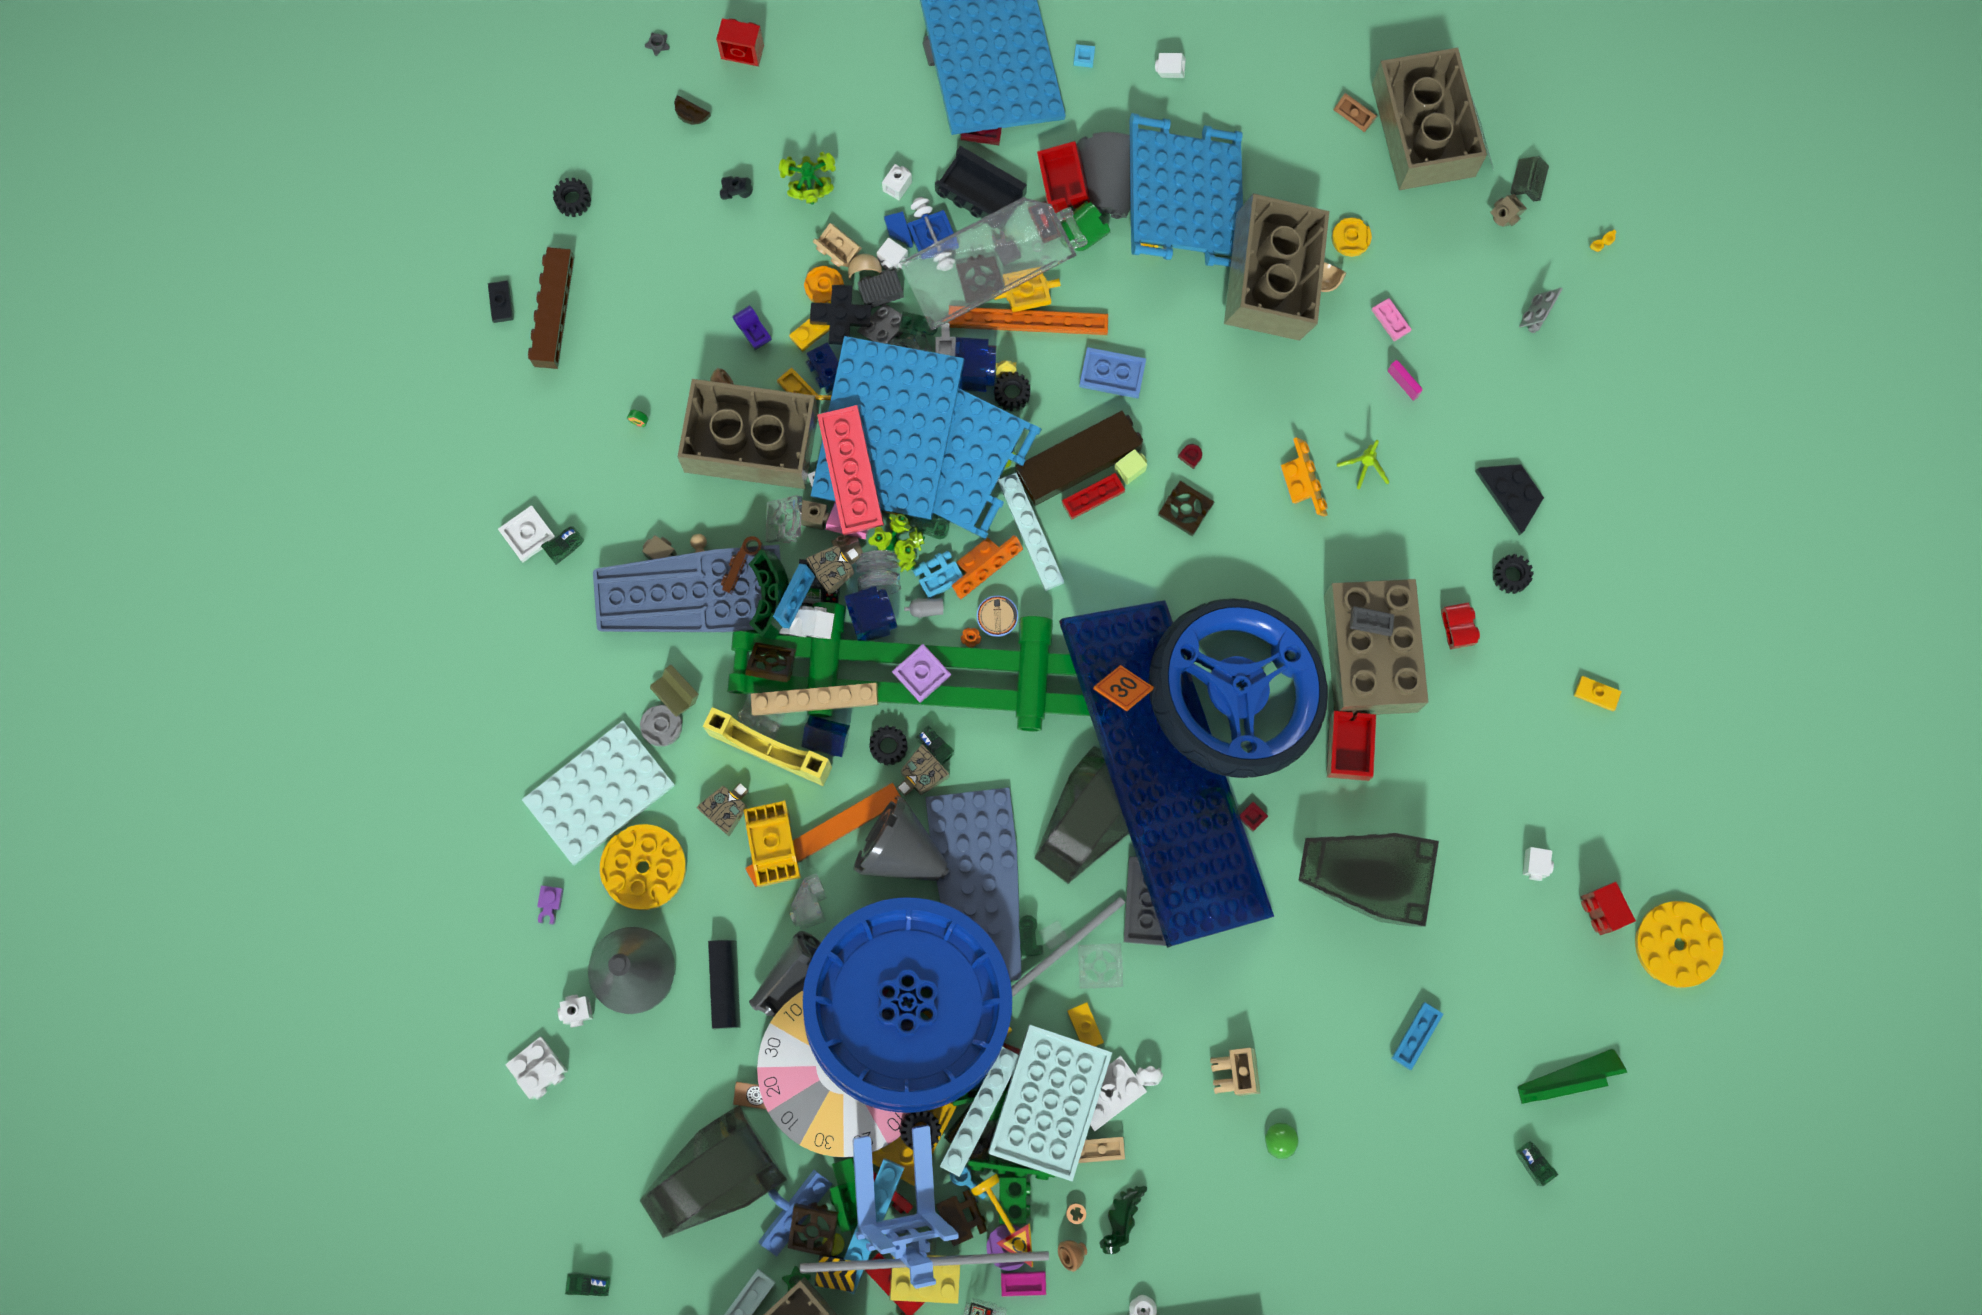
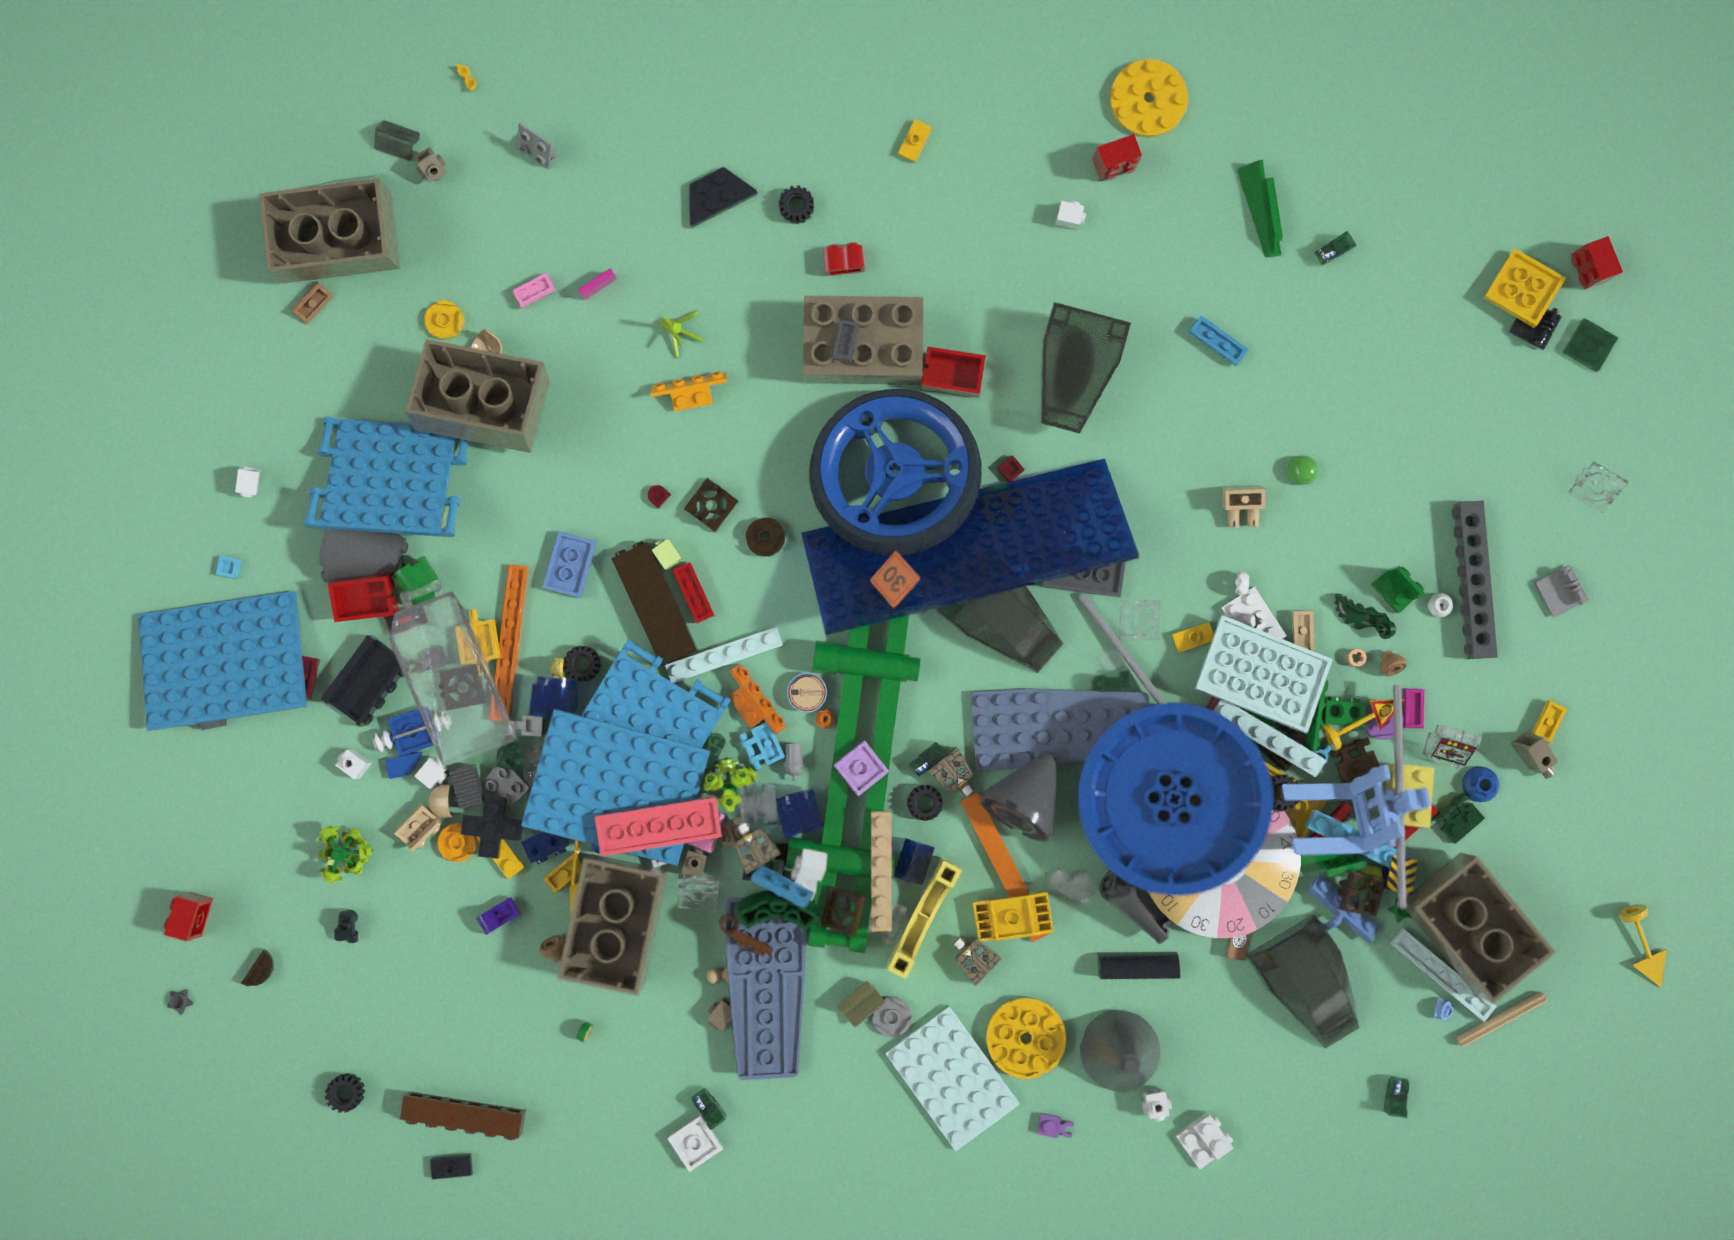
camera: 85 degrees left, 10 degrees up
none -> dark brown plate [746,517,785,557]
none -> green bracket [1371,566,1426,613]

